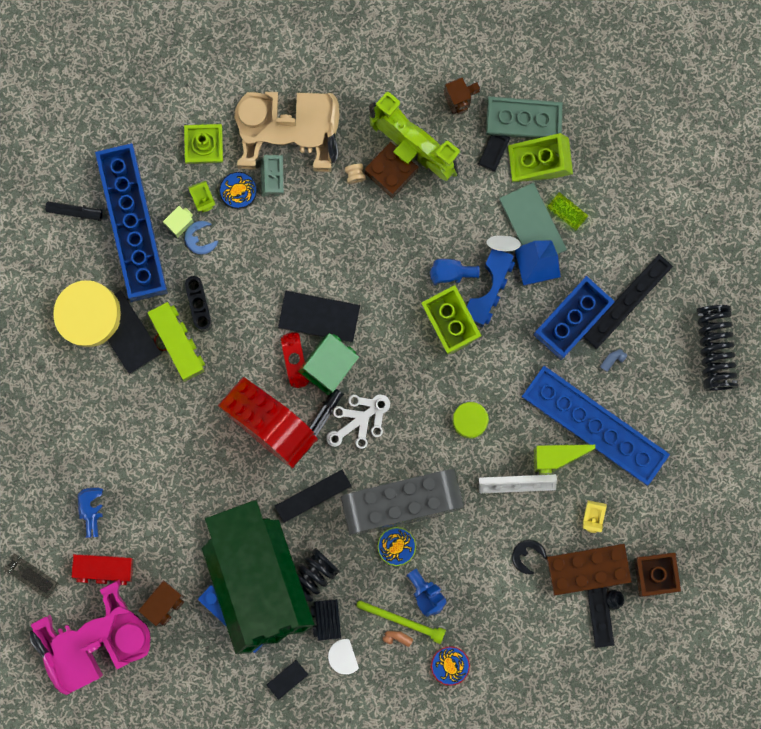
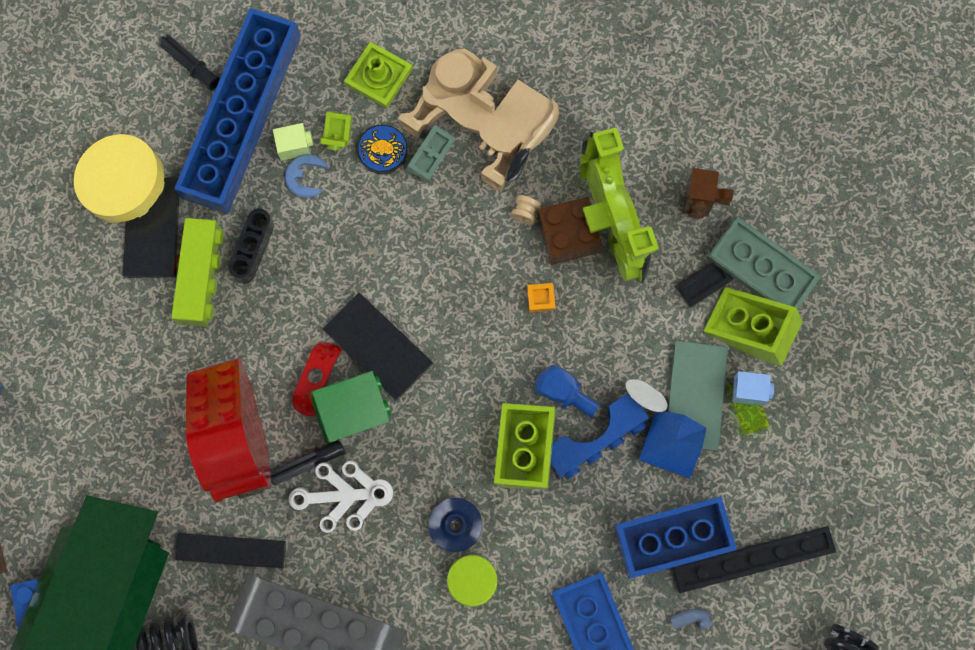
camera: 40 degrees right, 5 degrees down
none -> dark blue dish [428,498,482,552]
none -> light orange plate [527,283,555,313]
none -> light blue brick [732,371,774,406]

